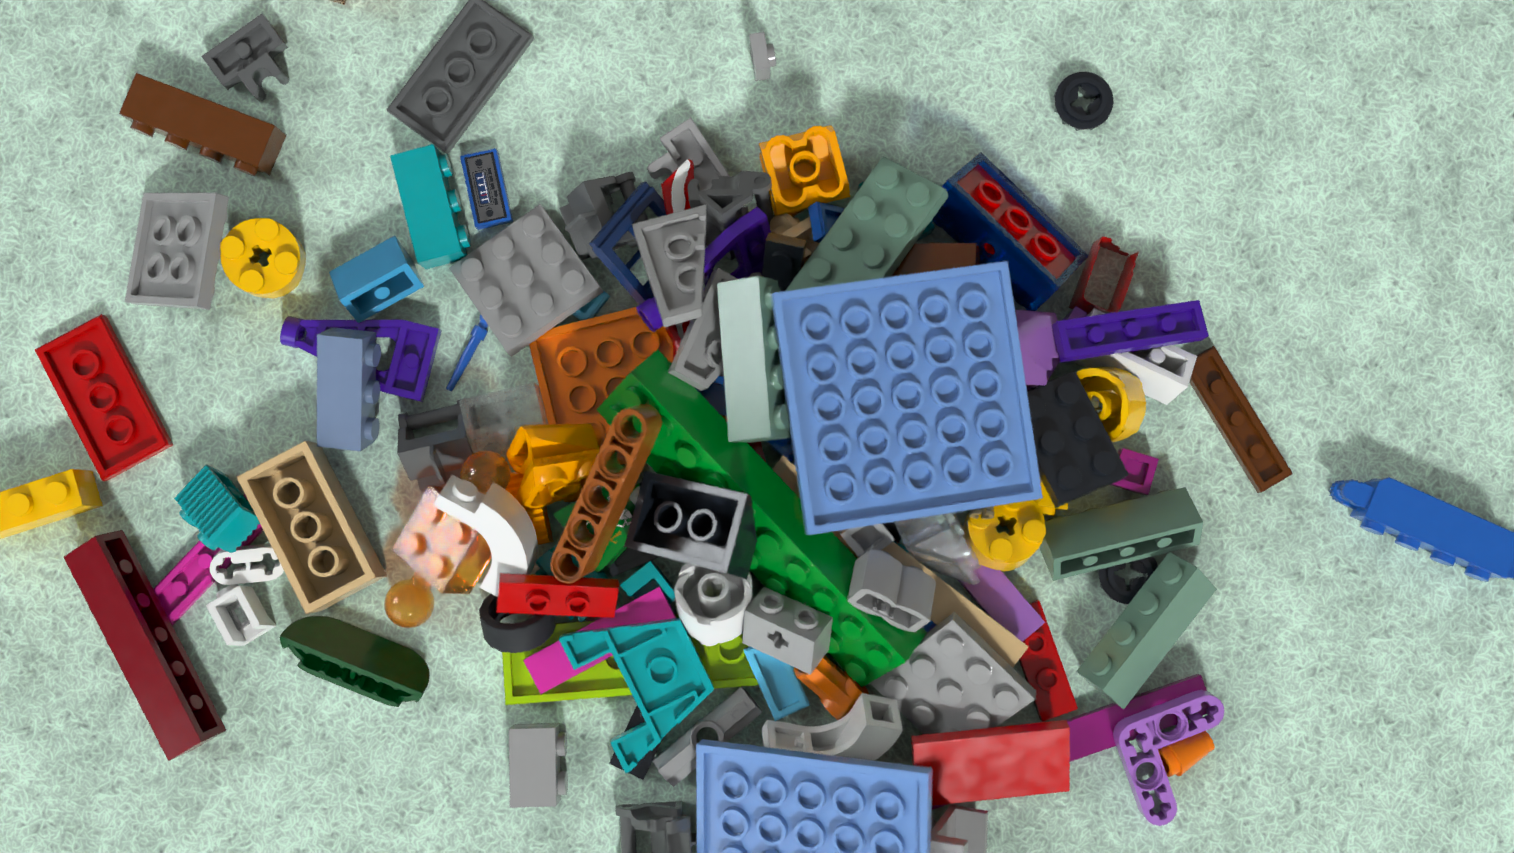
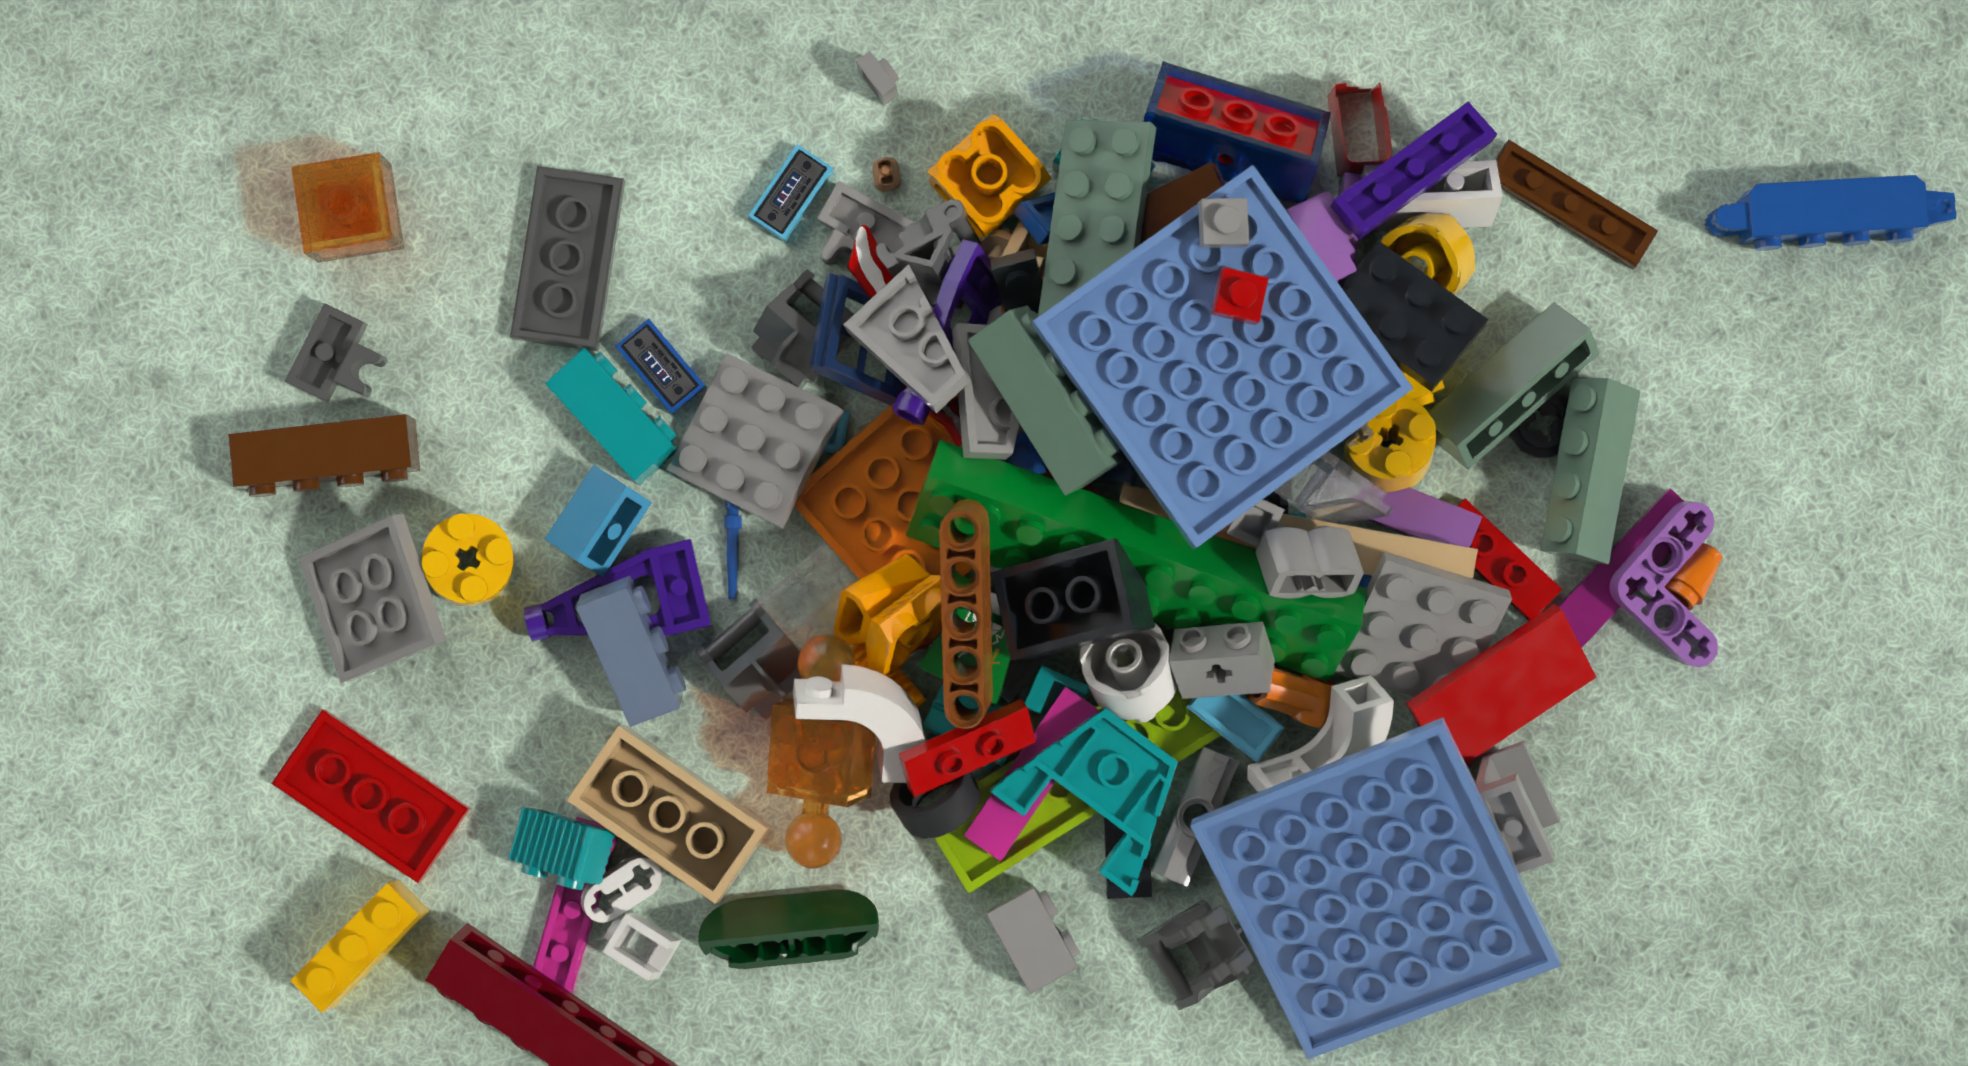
camera: 25 degrees left, 0 degrees up
magenta plate [1111,448,1159,495] -> none
none -> tile [748,144,834,243]
none -> medium nougat rock [872,157,901,192]
none -> light grey plate [1198,198,1249,248]
none -> red plate [1211,267,1269,325]

